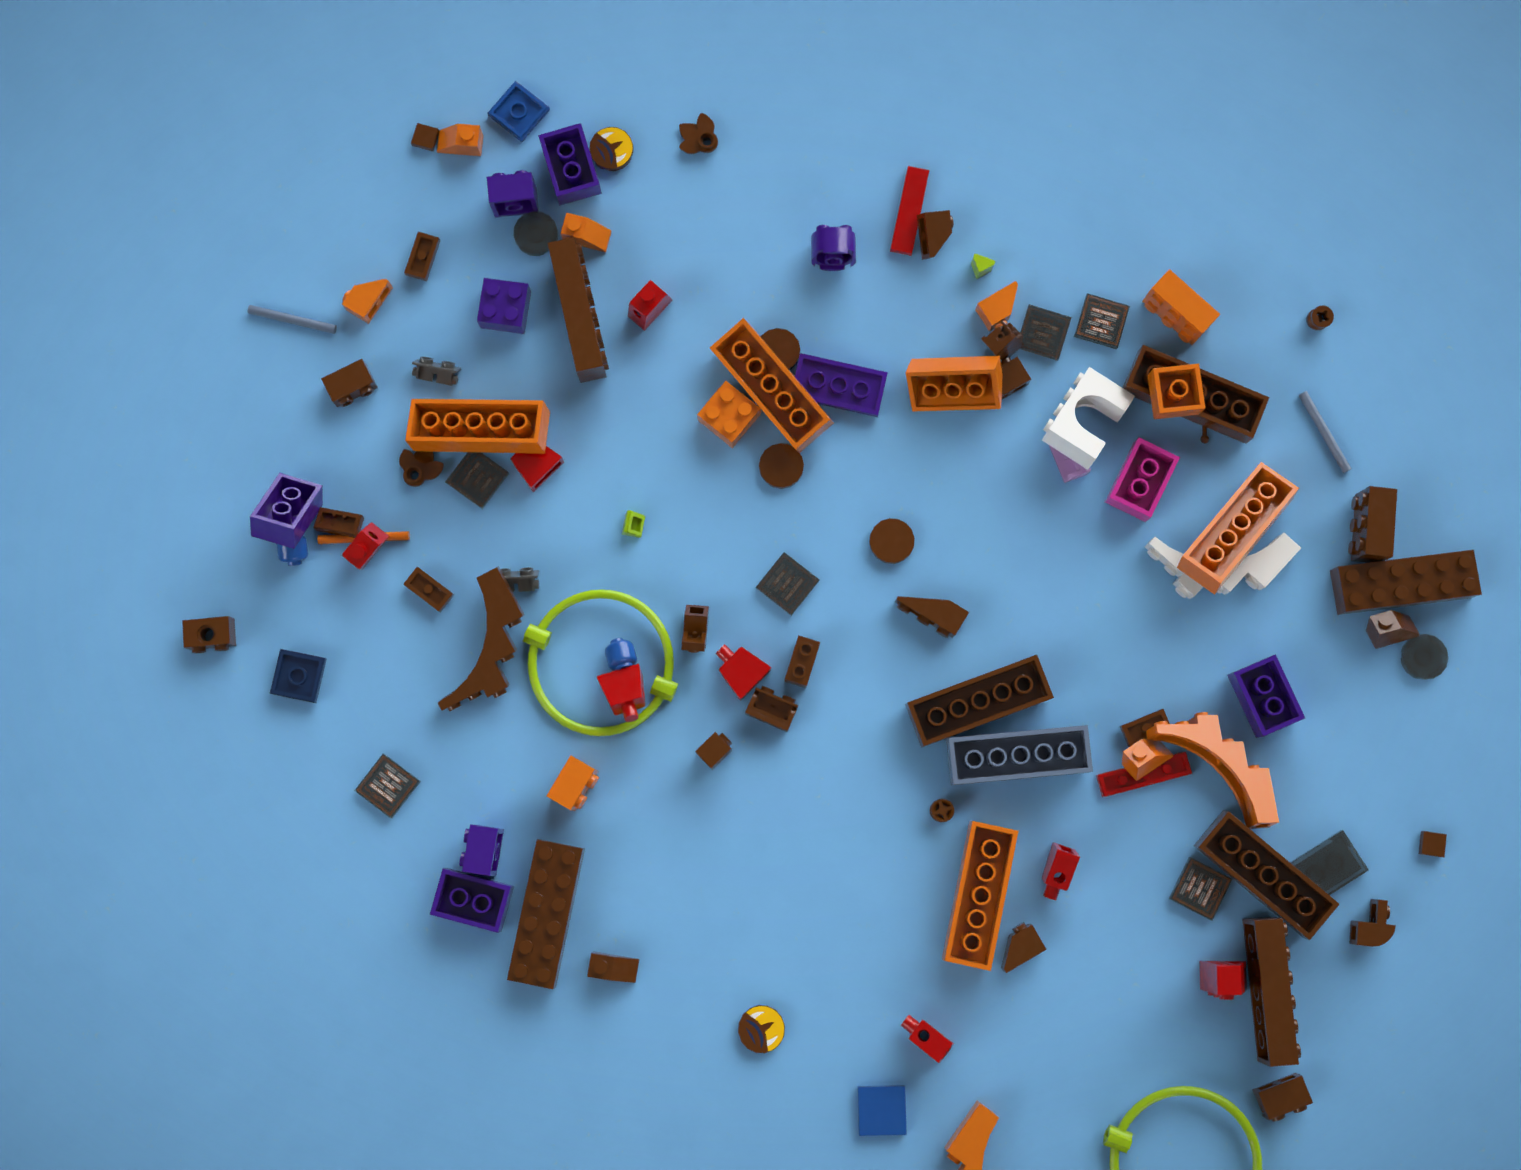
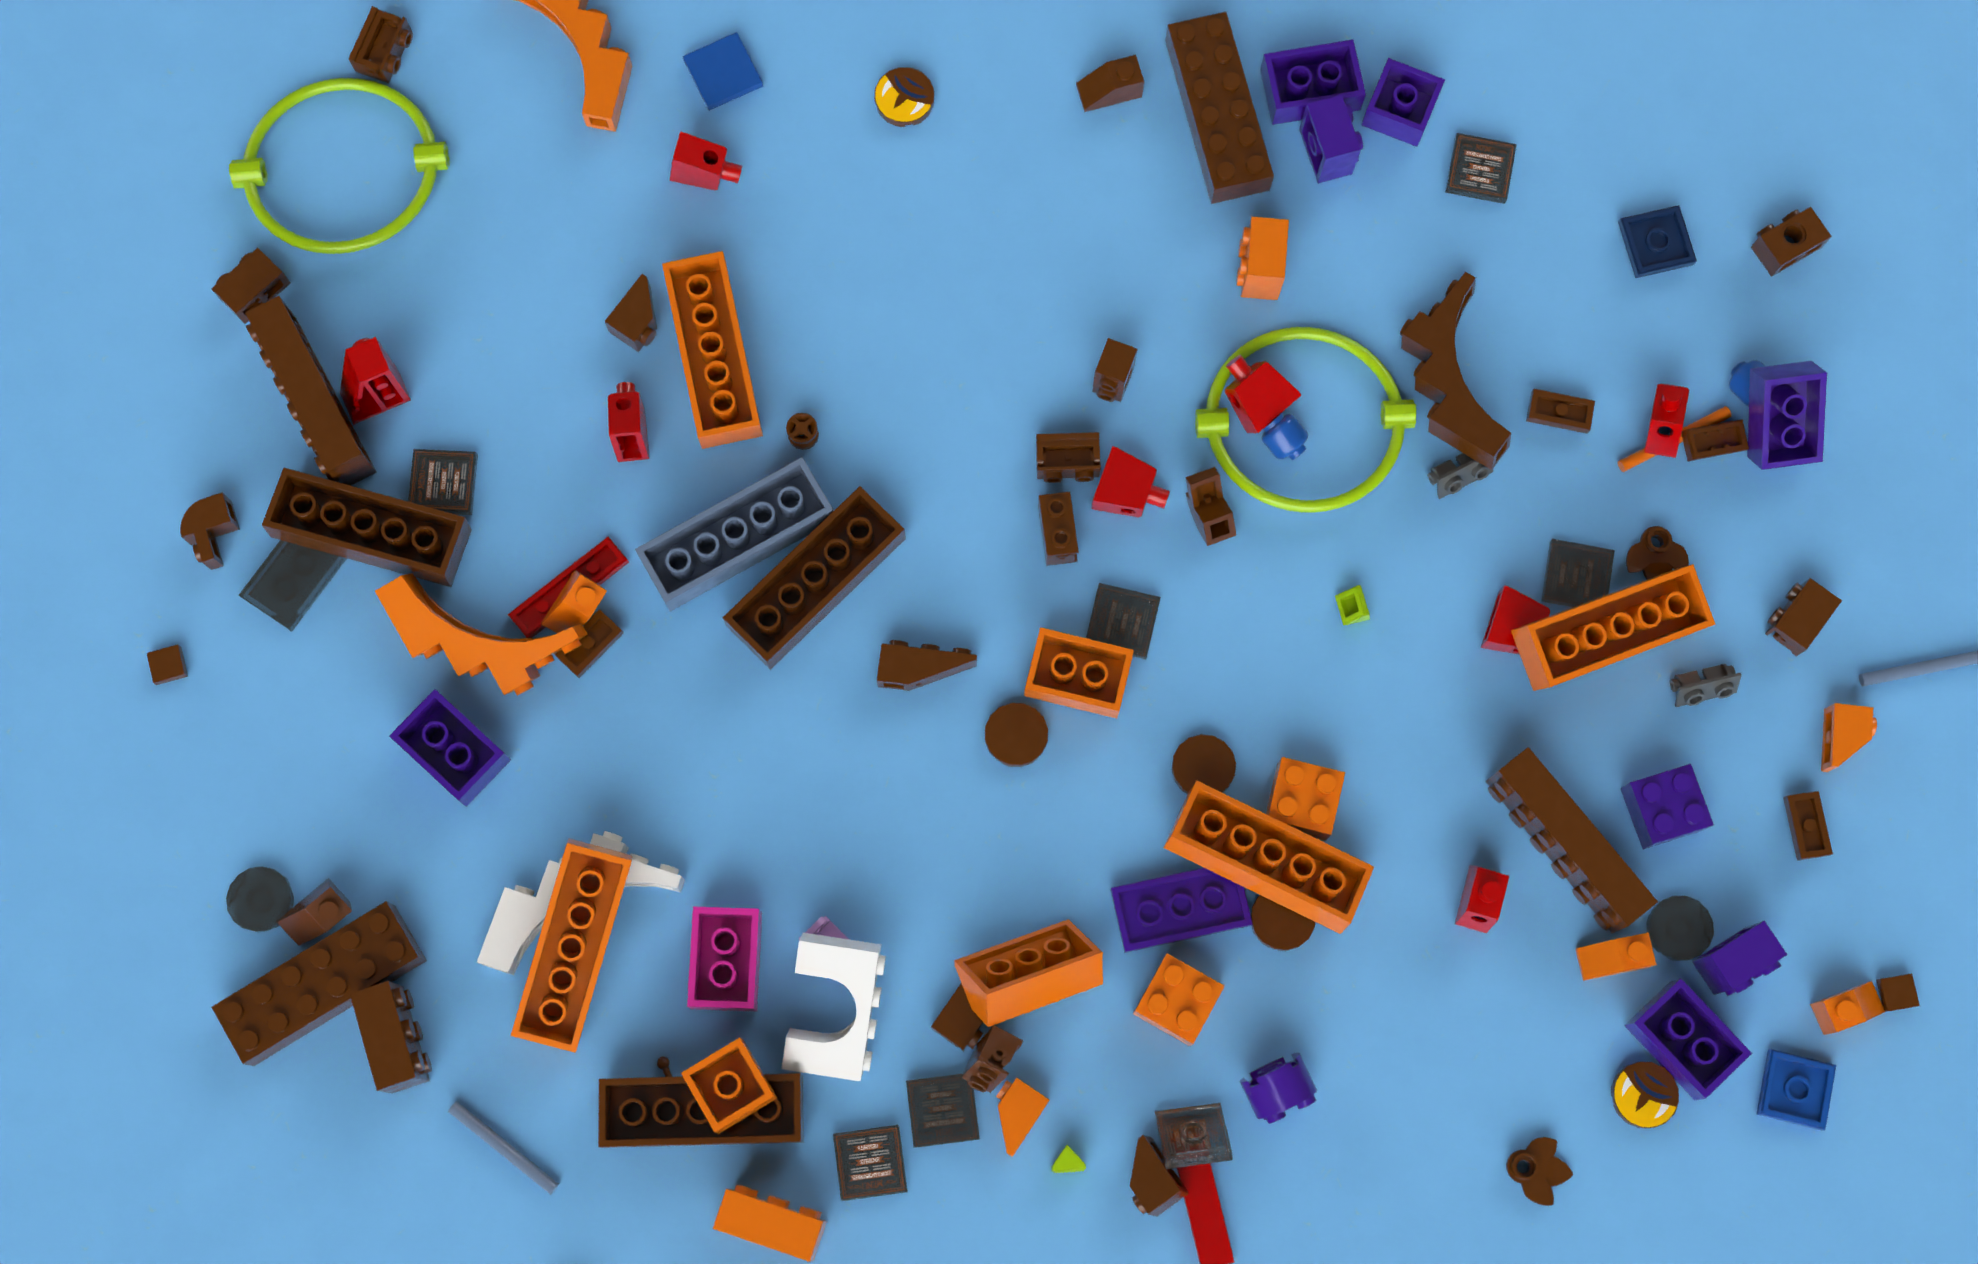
camera: 155 degrees right, 5 degrees down
none -> orange brick [1024,627,1134,719]
none -> orange brick [1133,953,1225,1046]
none -> clear smoke tile [1155,1103,1233,1169]
none -> dark purple brick [1361,58,1445,147]

